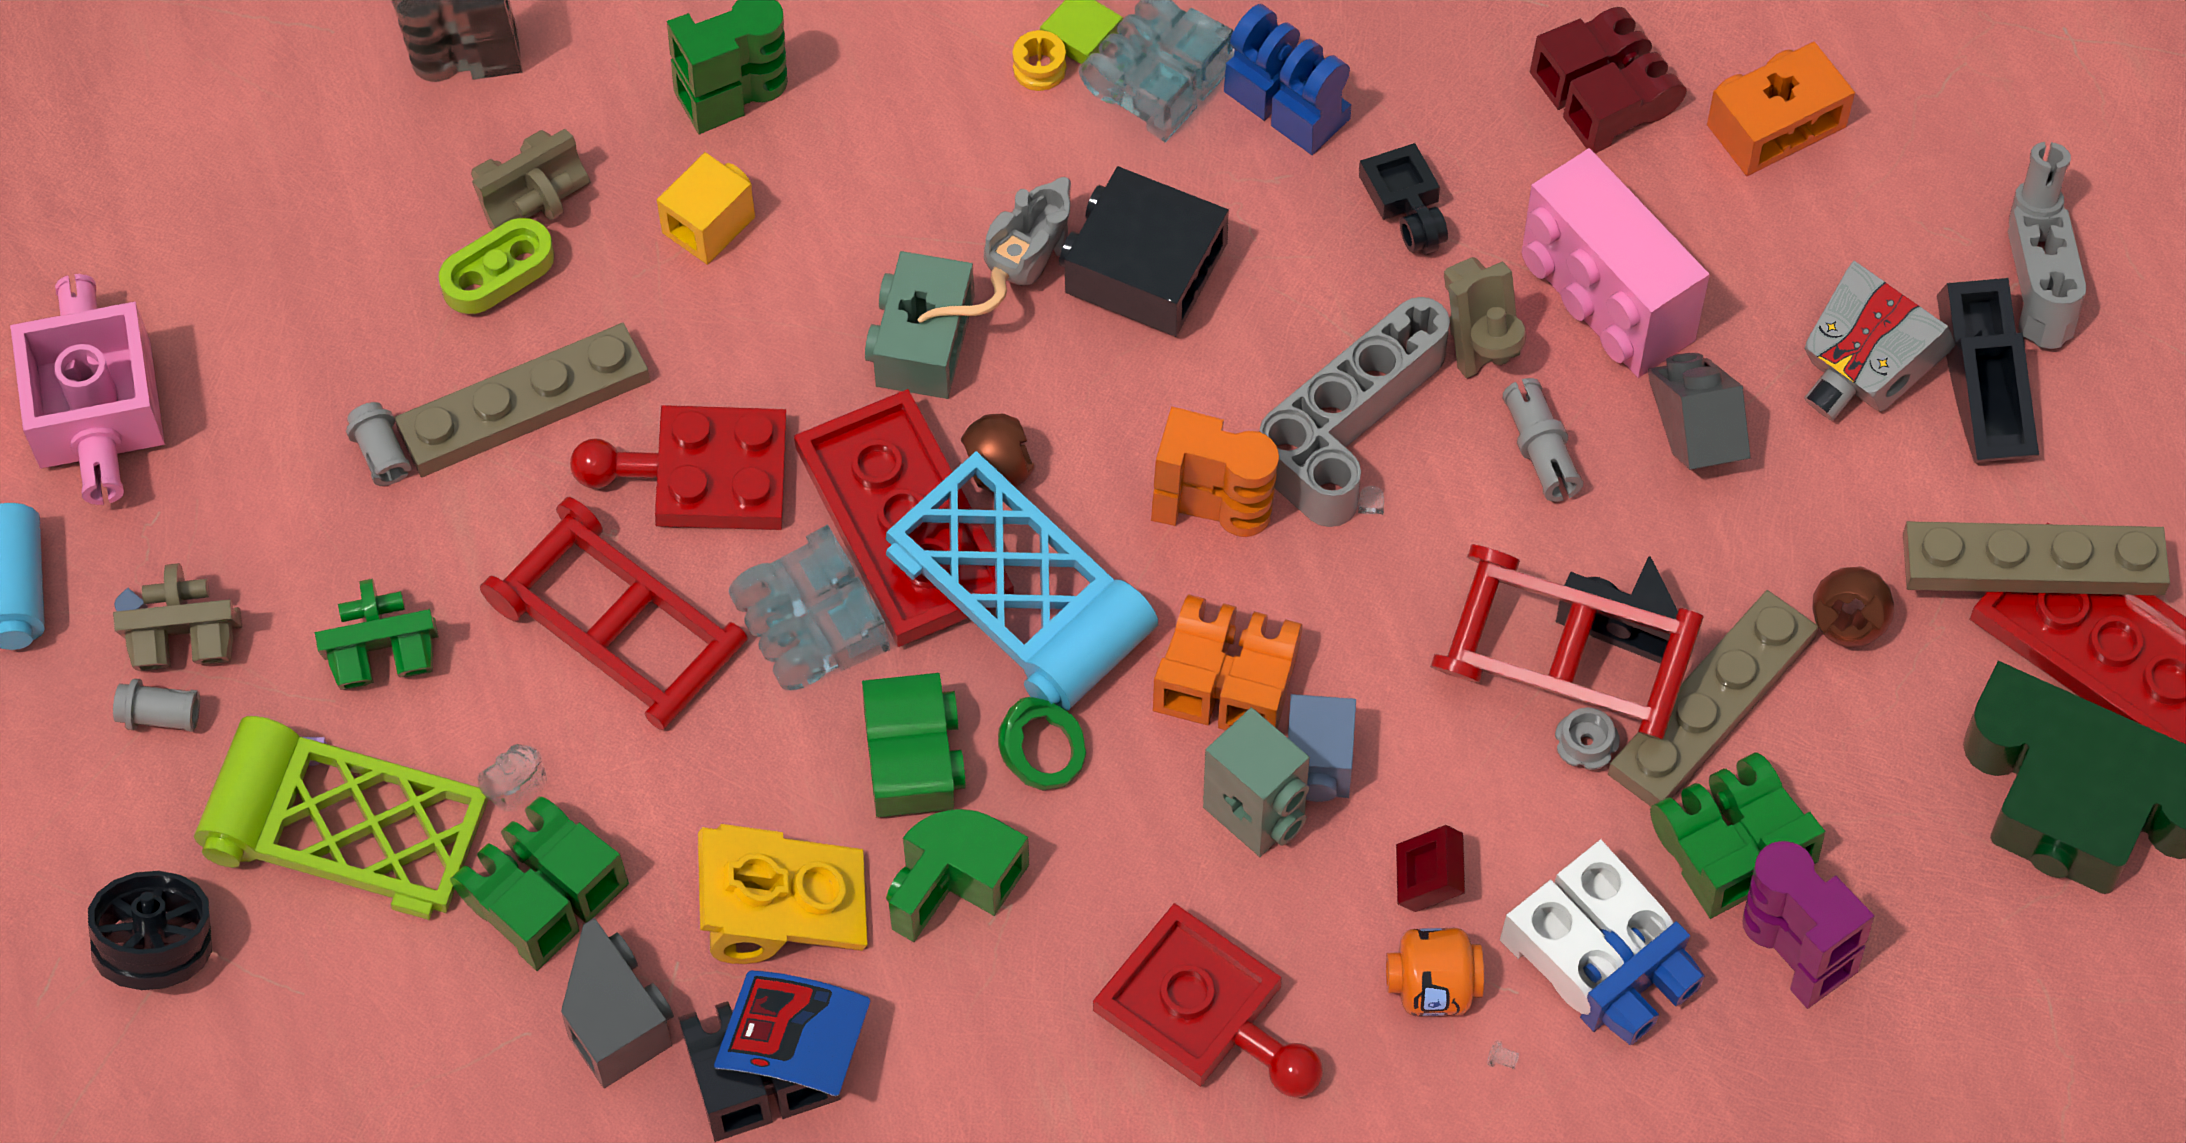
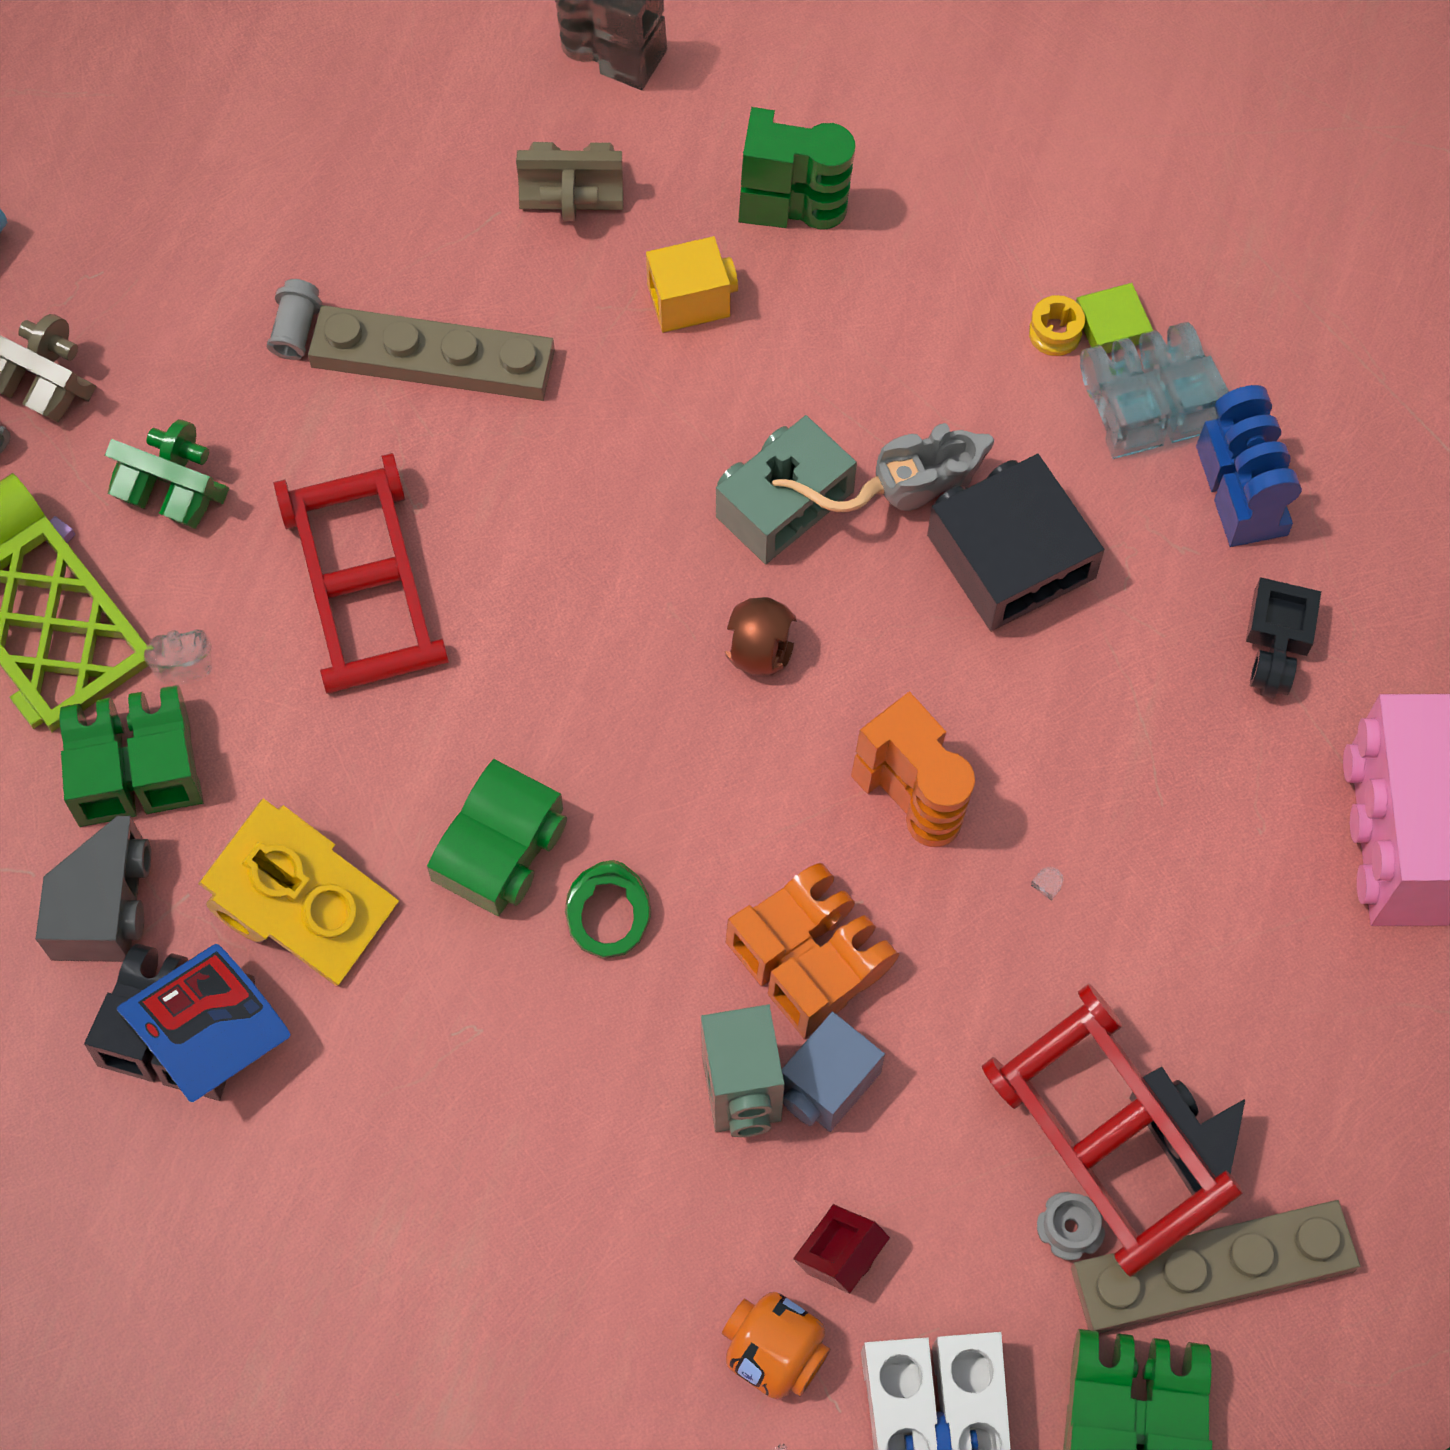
camera: 35 degrees right, 5 degrees up
bright pink brick [10,274,165,505] -> none
sand blue piece [114,588,148,611] -> none
lime plate [439,218,554,314] -> none
red plate [570,405,786,530] -> none
clear light blue legs [728,524,890,690] -> none
red plate [794,389,1014,647] -> none
medium azure piece [885,451,1158,711] -> none
green brick [886,809,1029,942] -> none
red plate [1093,903,1323,1097] -> none
light grey beam [1259,297,1450,527] -> none
dark tan hips [1444,257,1526,378] -> none
light grey pin [1502,378,1583,502] -> none
dark grey slope [1648,353,1751,470] -> none
copper piece [1812,566,1894,647] -> none

